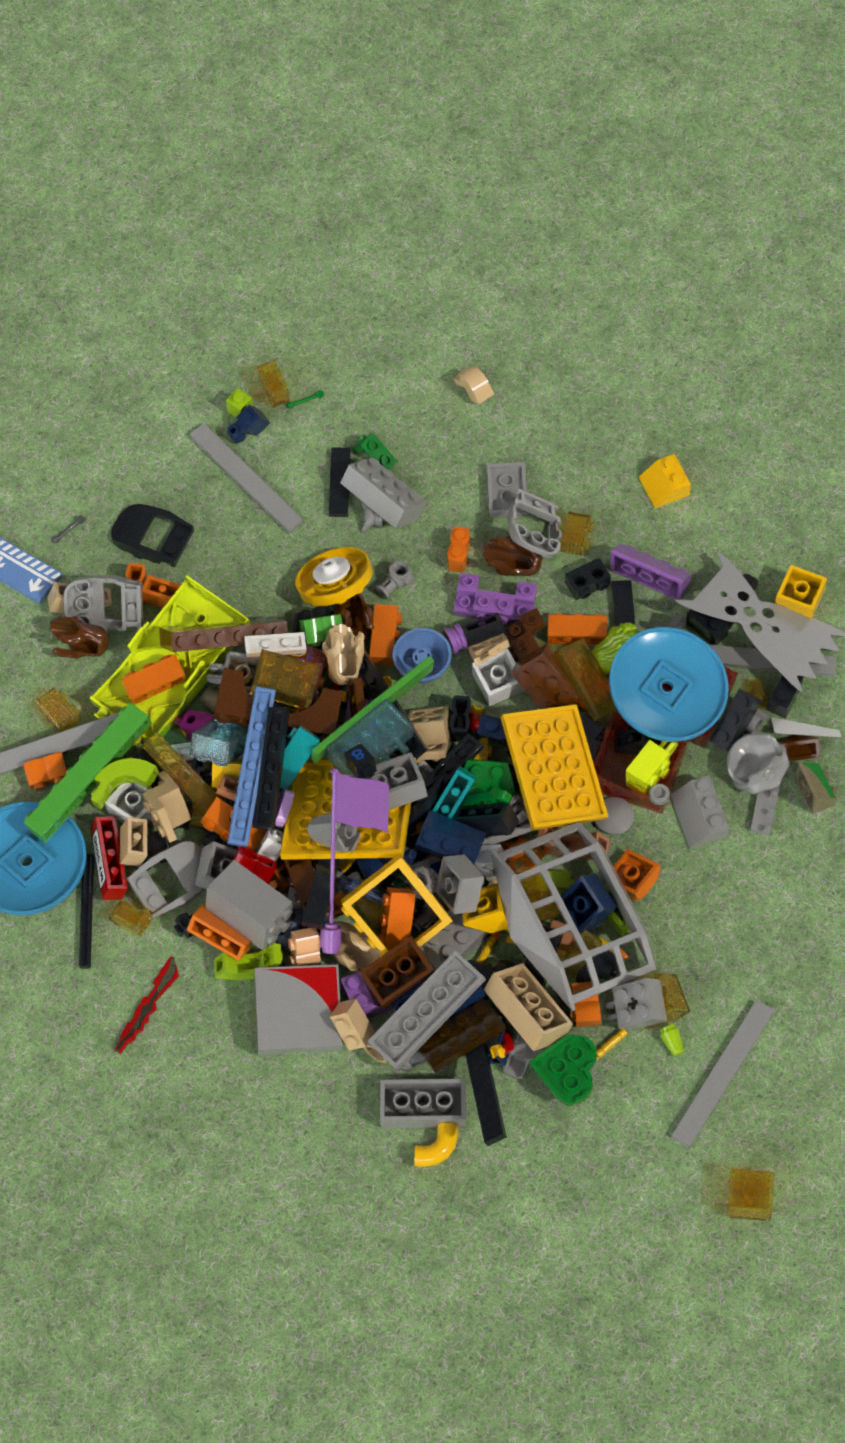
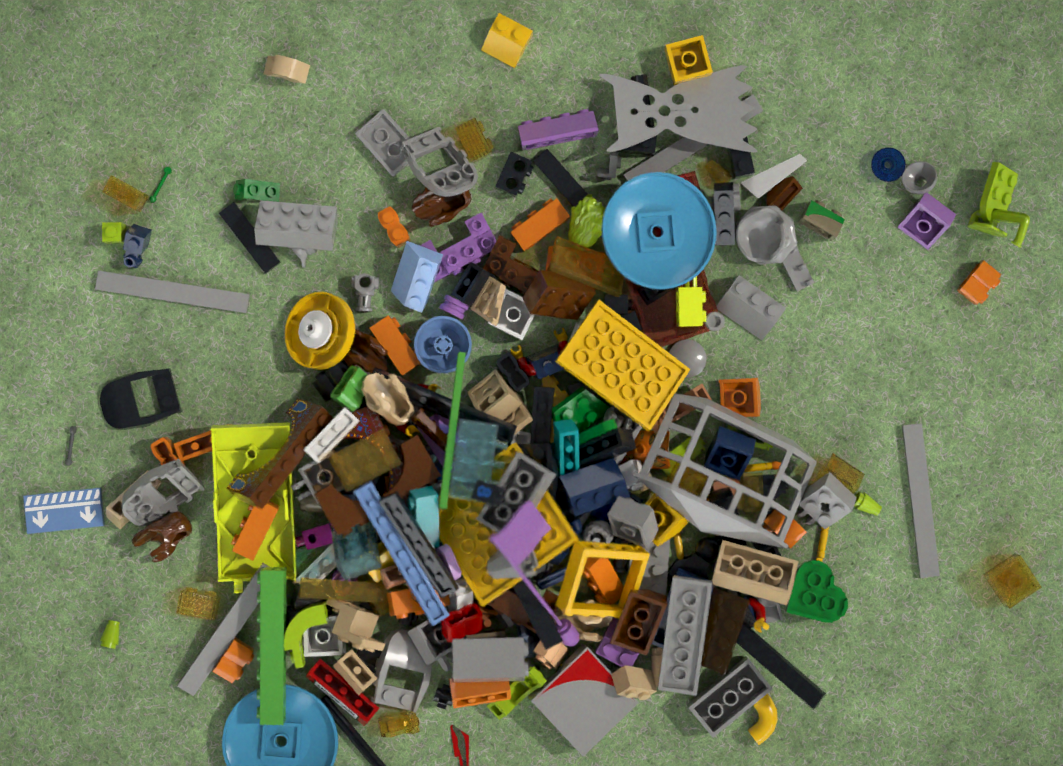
camera: 40 degrees left, 25 degrees up
none -> light blue slope [391,241,443,313]

